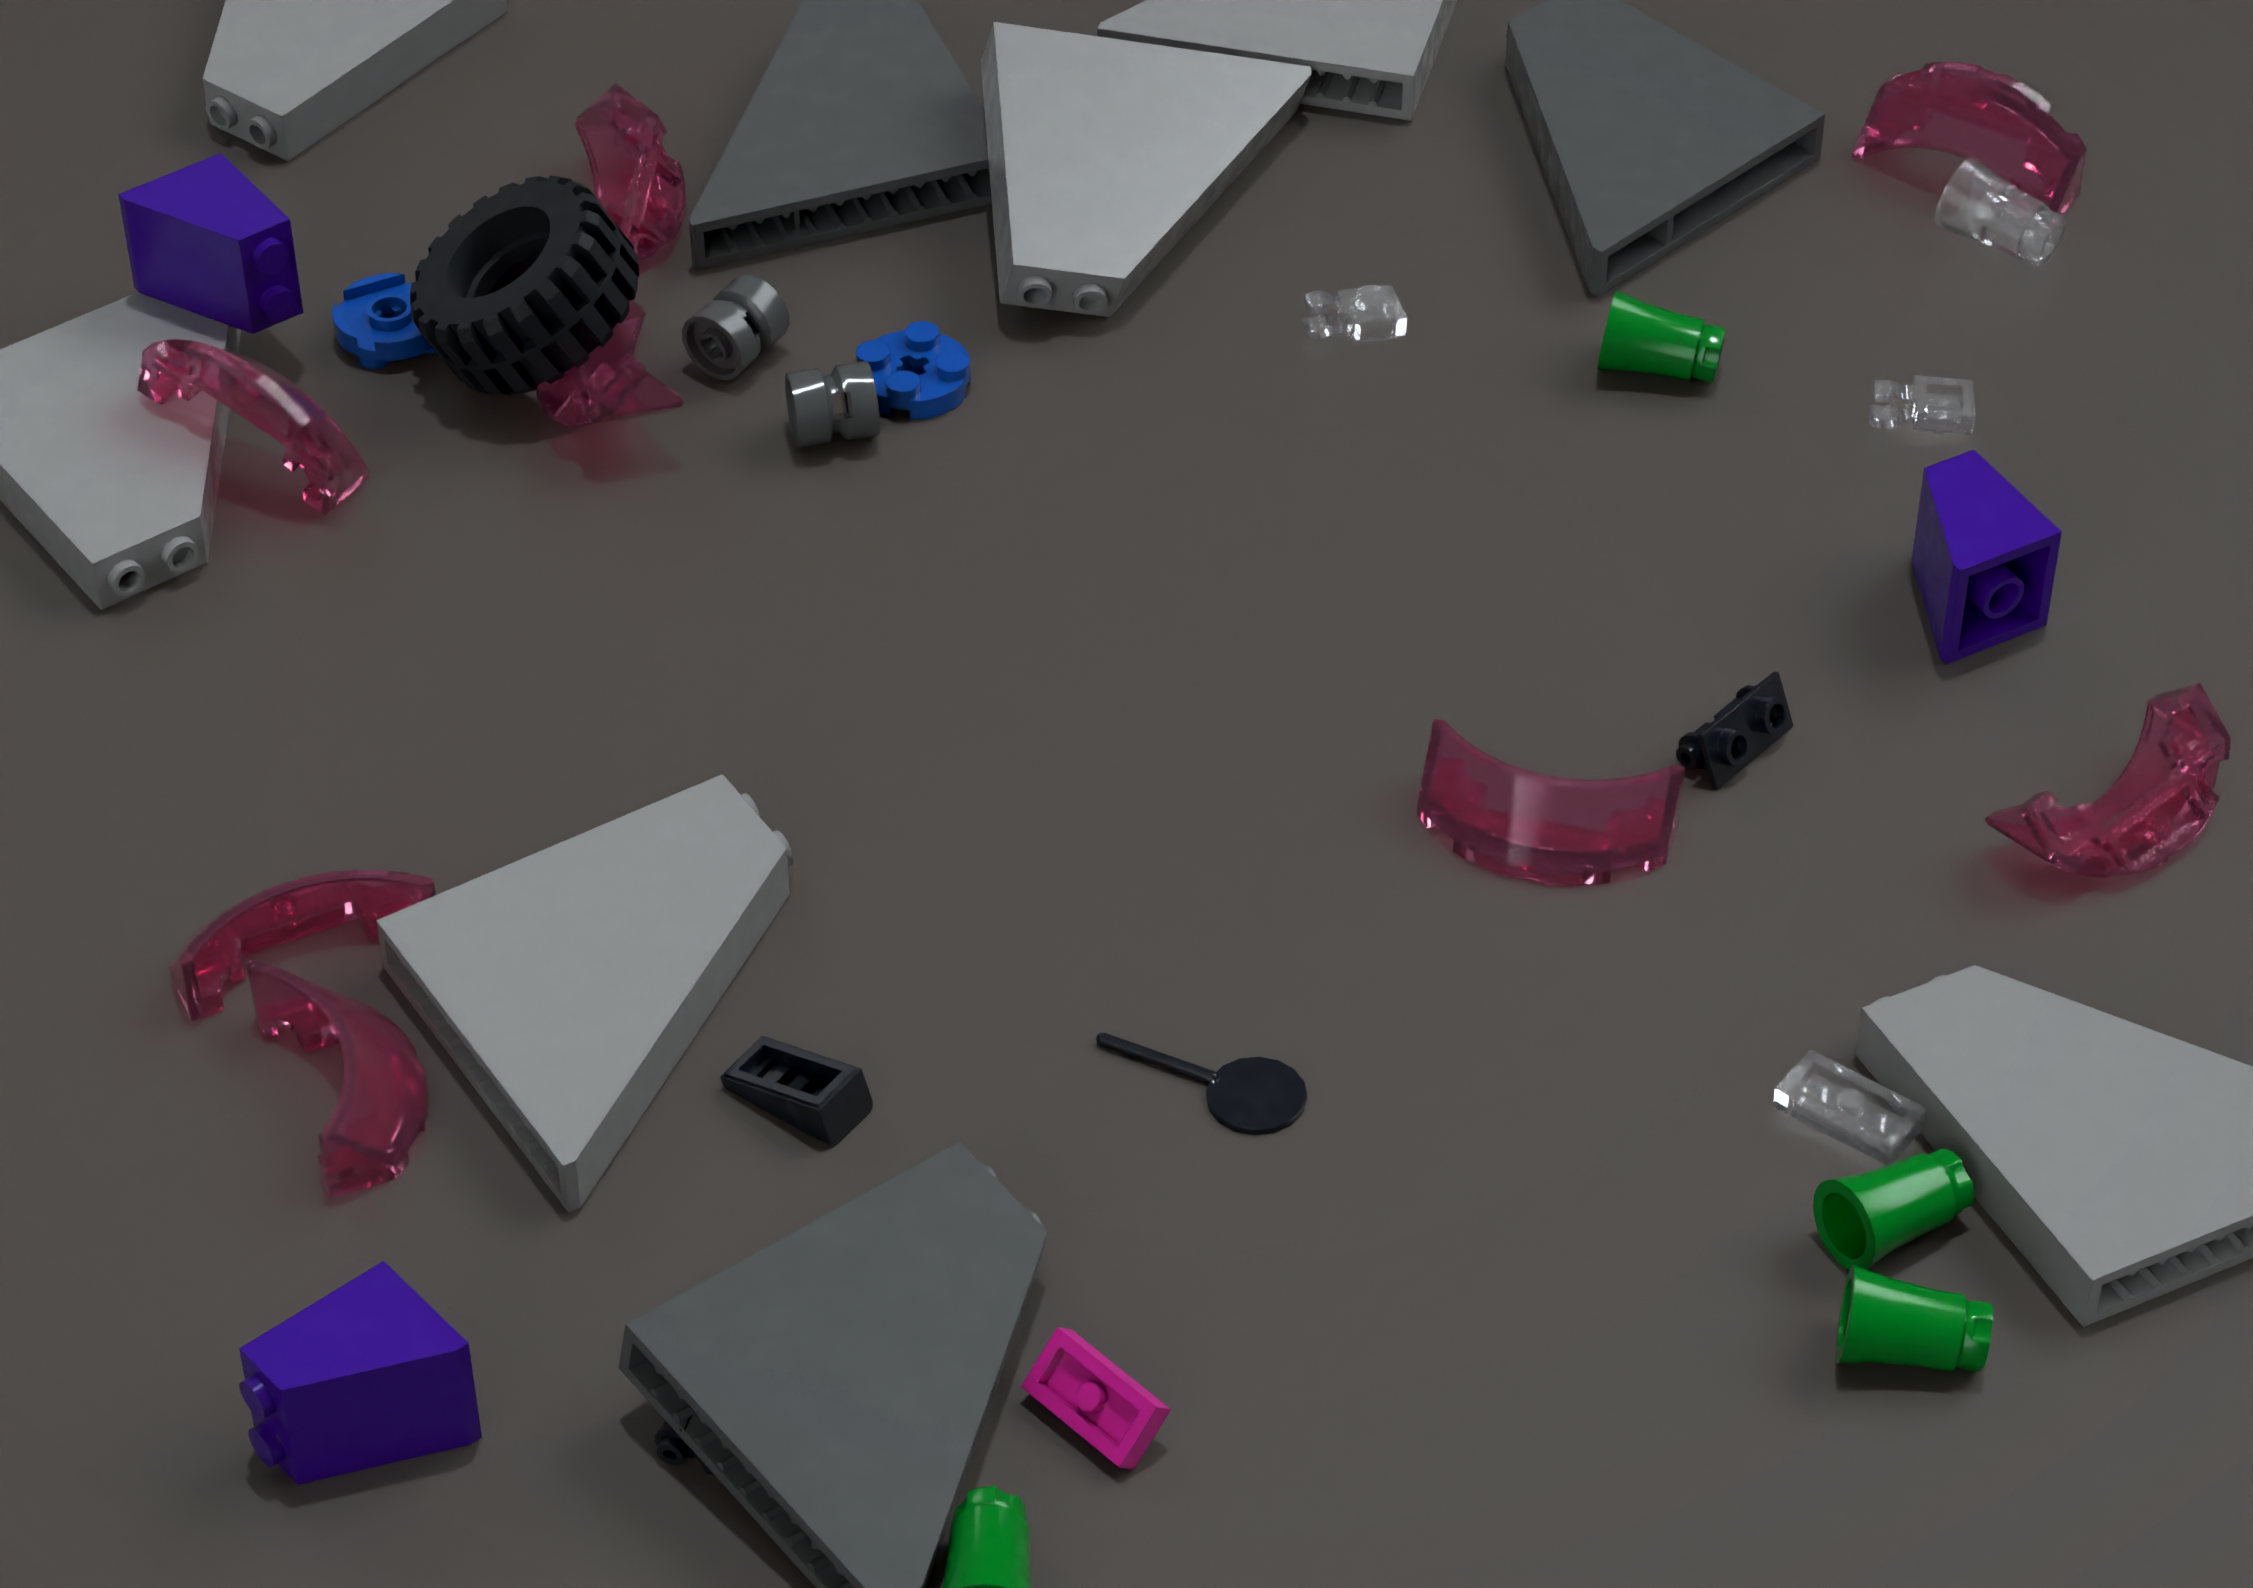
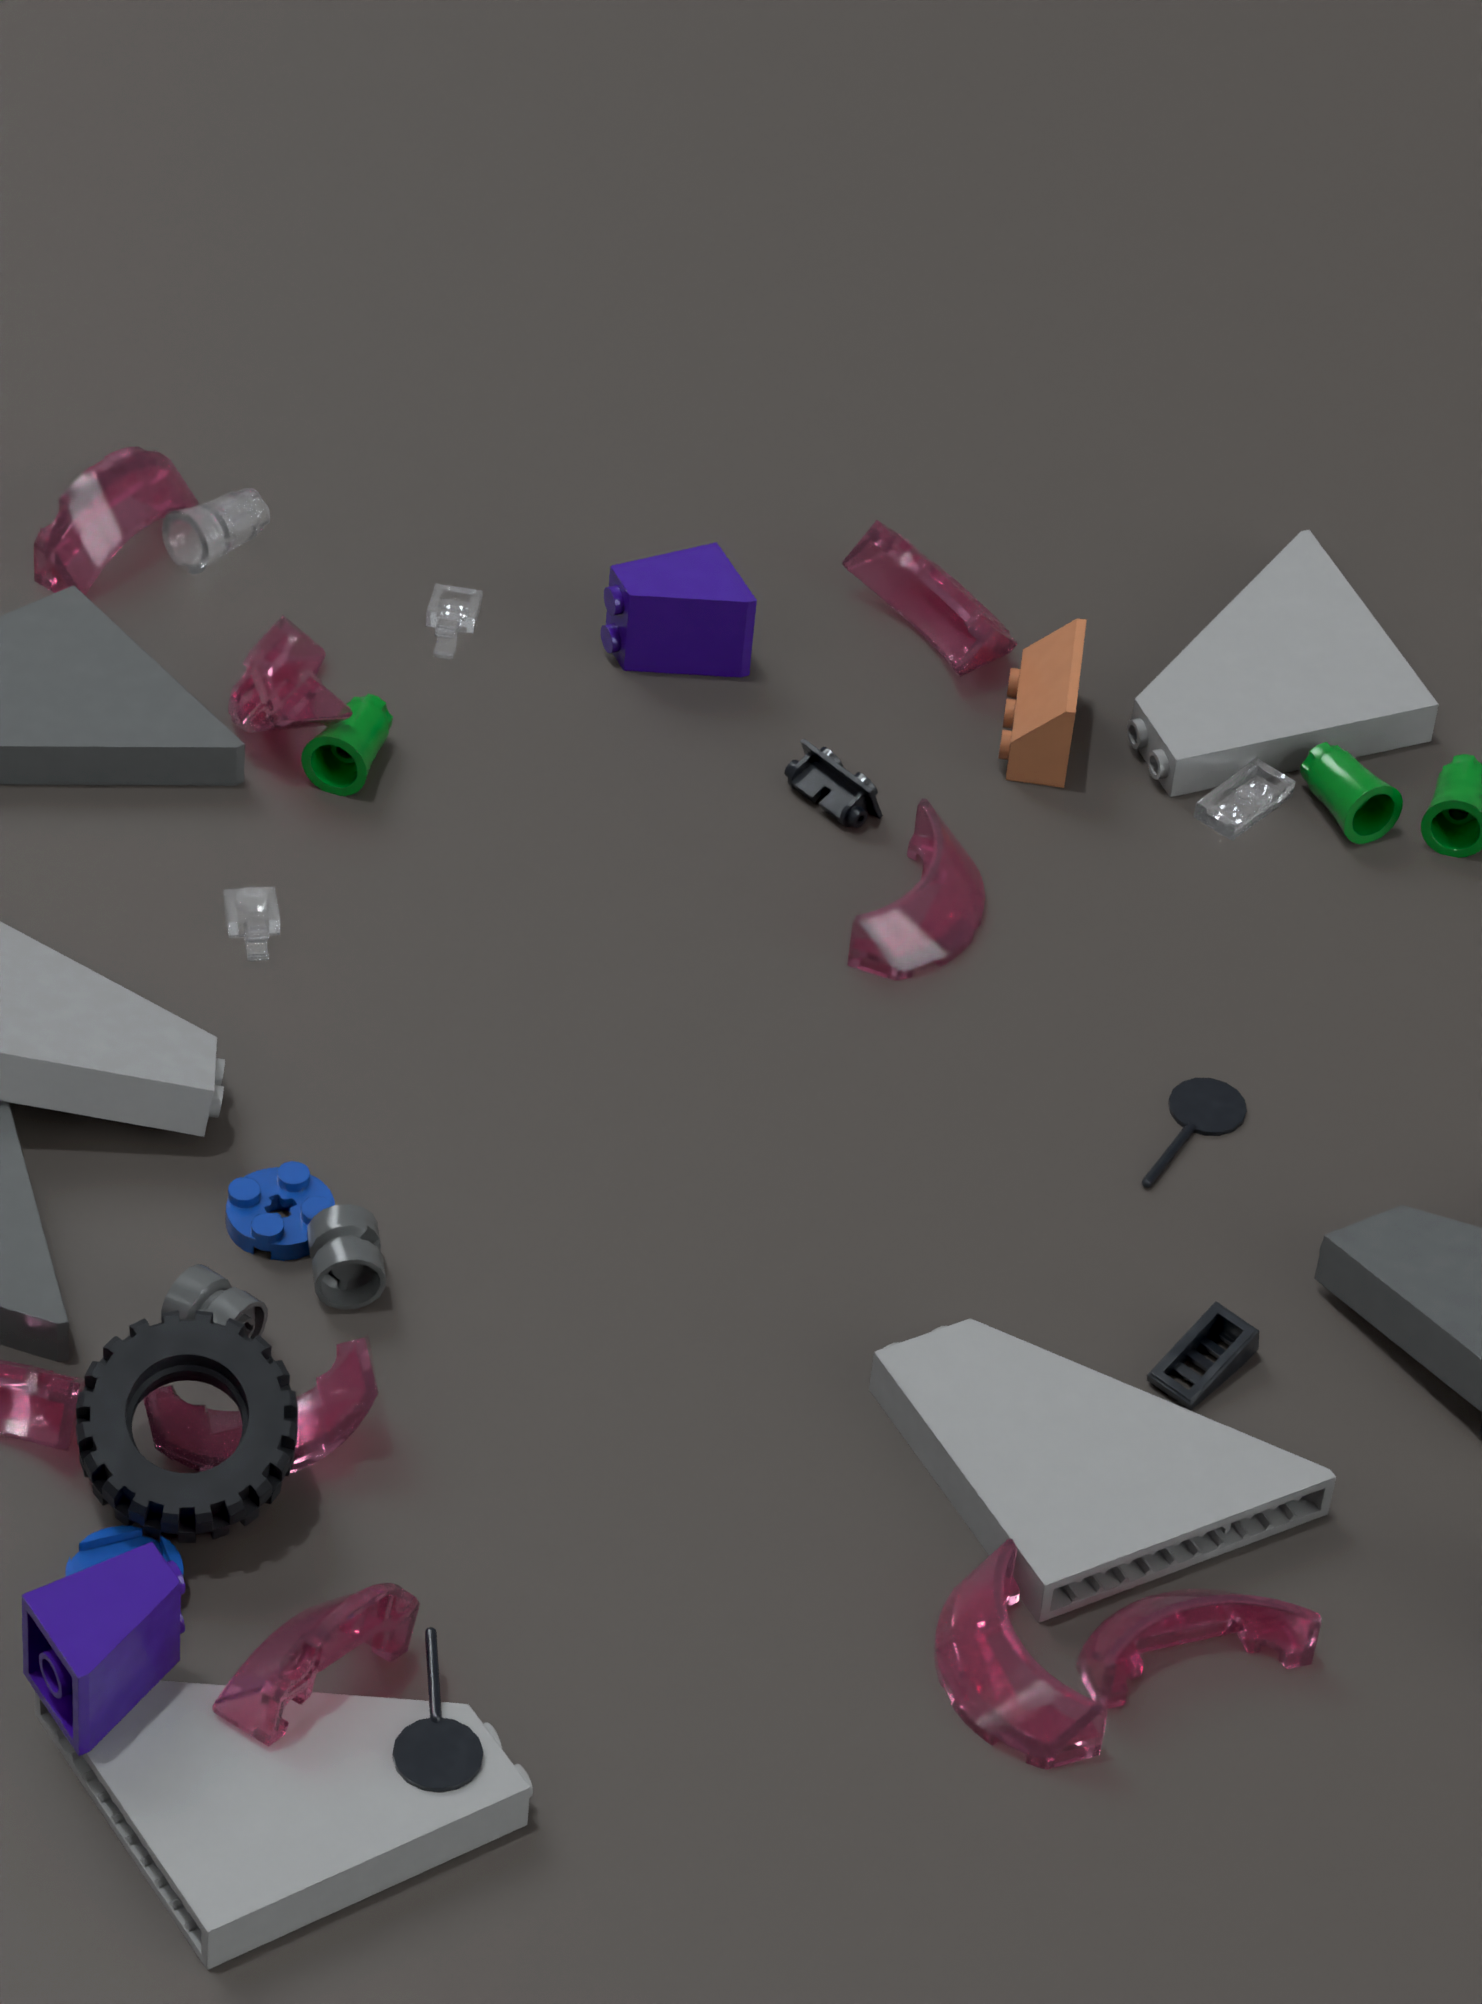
camera: 90 degrees left, 0 degrees up
none -> clear pink windscreen [228,615,352,733]
none -> black piece [392,1627,483,1793]
none -> nougat slope [998,618,1087,788]

